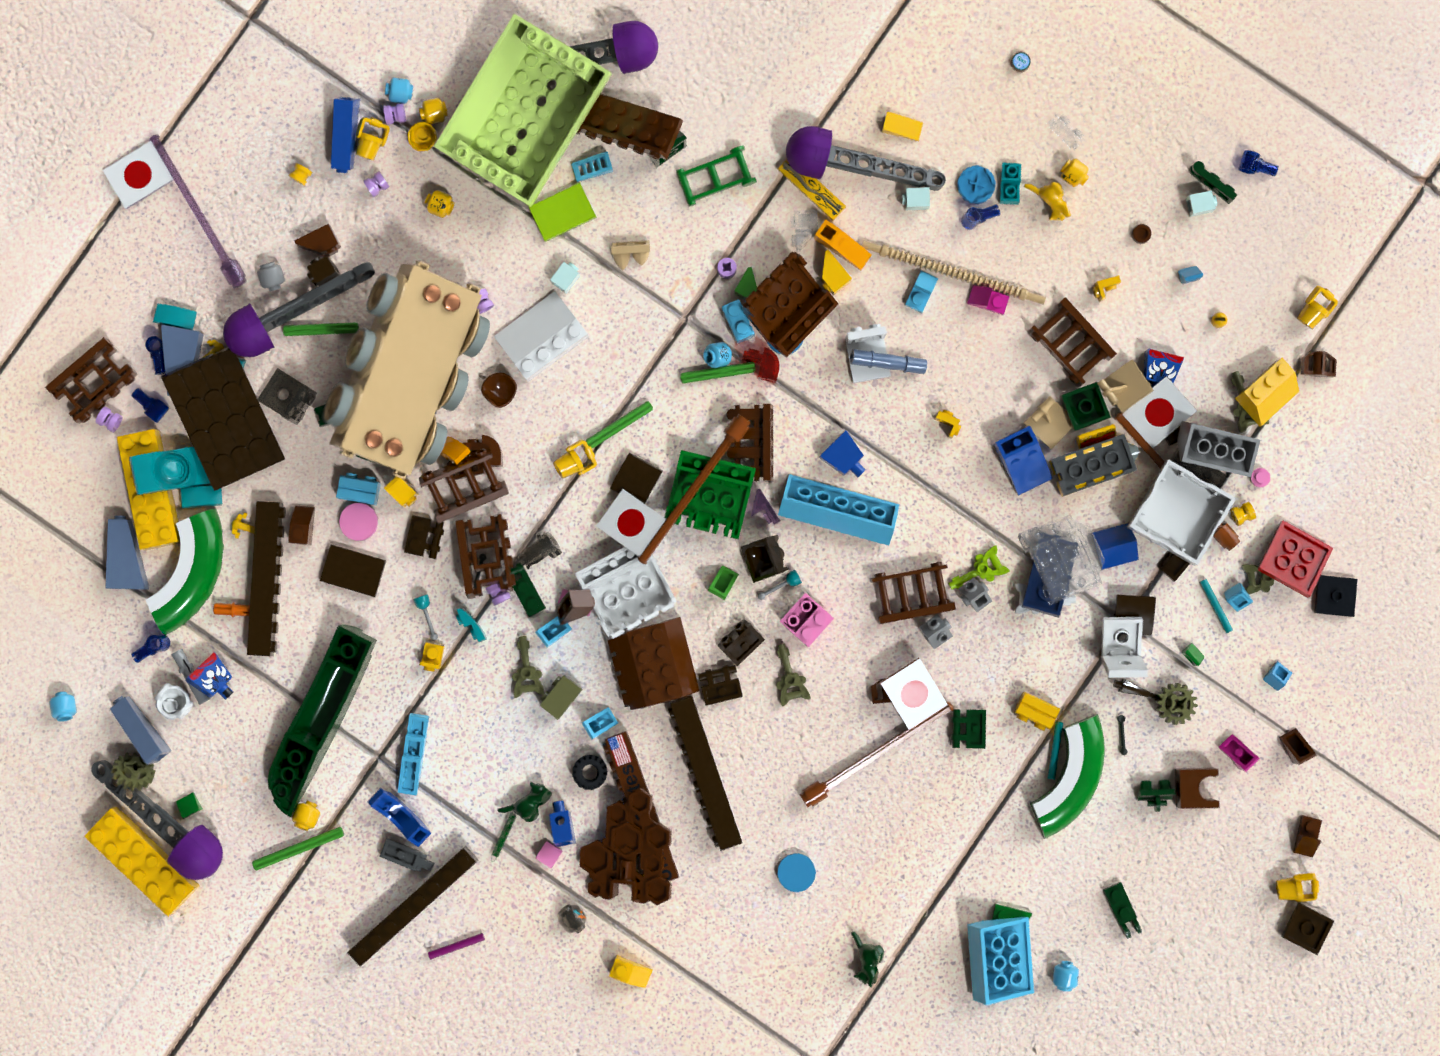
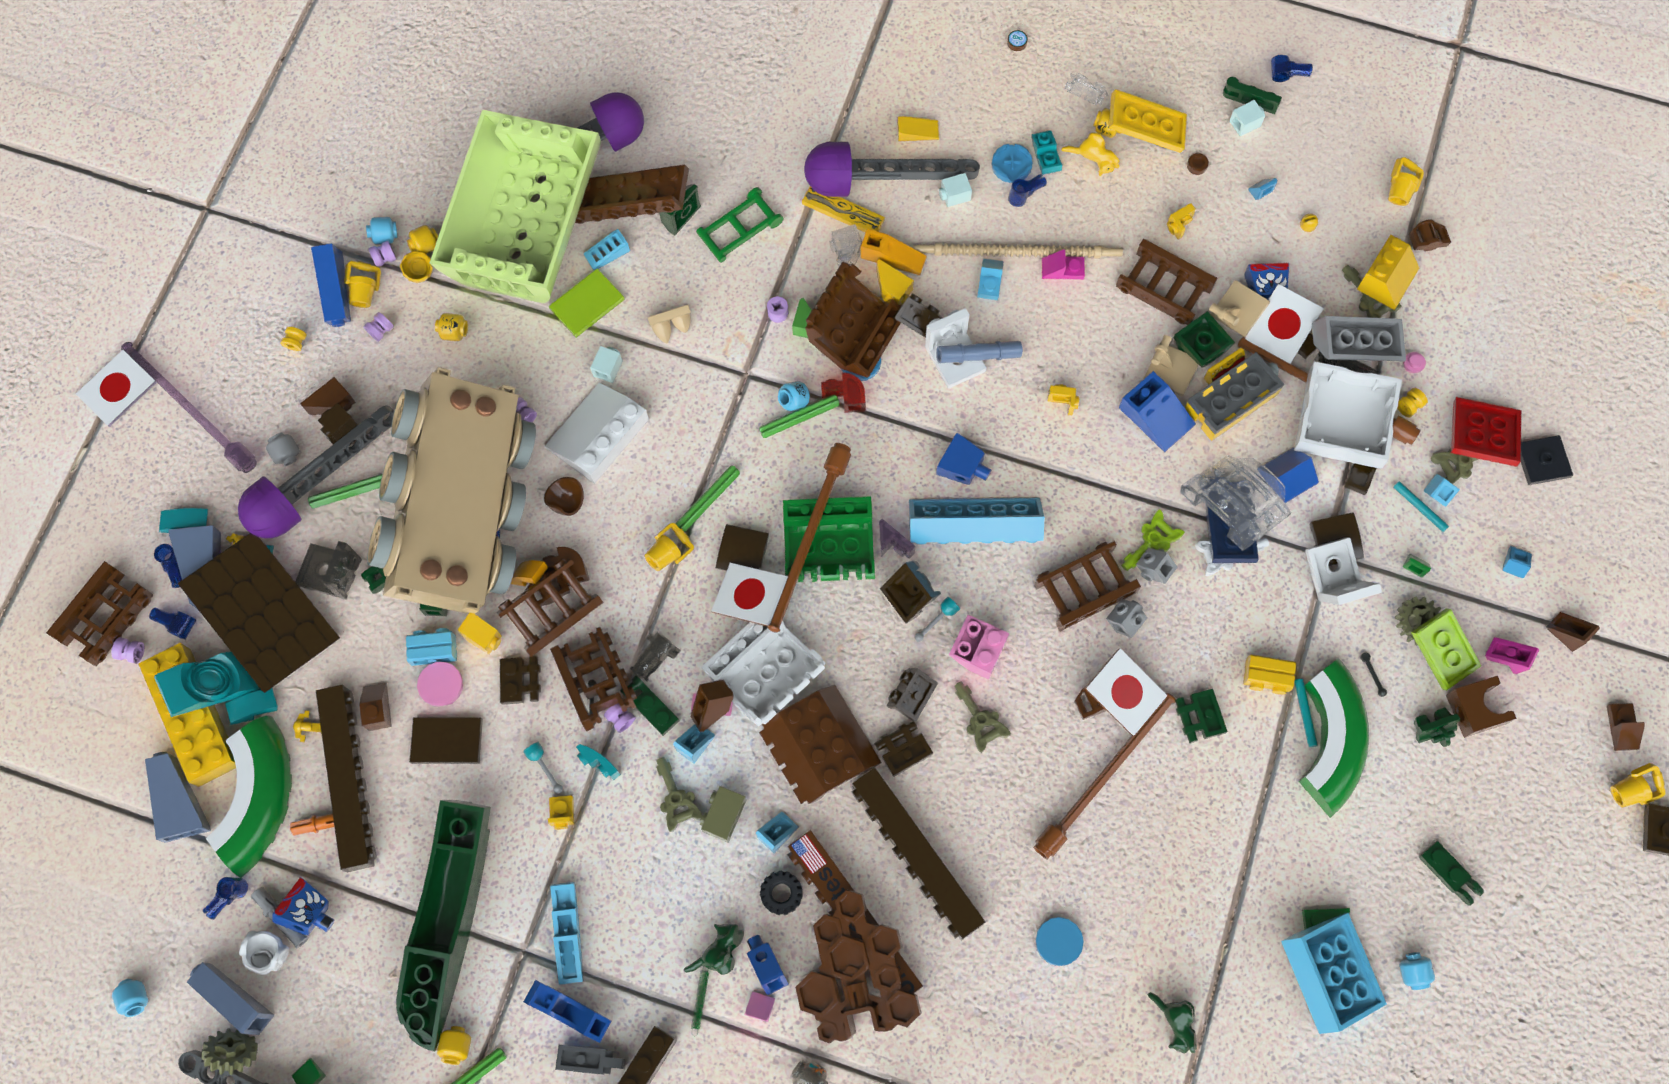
camera: 15 degrees left, 15 degrees down
bright green slope [708,565,739,600] -> none
medium azure brick [722,299,755,344] -> none
reddish brown fence [726,404,774,482] -> none
dark brown piece [1113,679,1160,700] -> none
none -> dark brown bracket [893,293,942,338]
none -> yellow plate [1109,89,1187,153]
none -> lime tile [1411,608,1482,691]

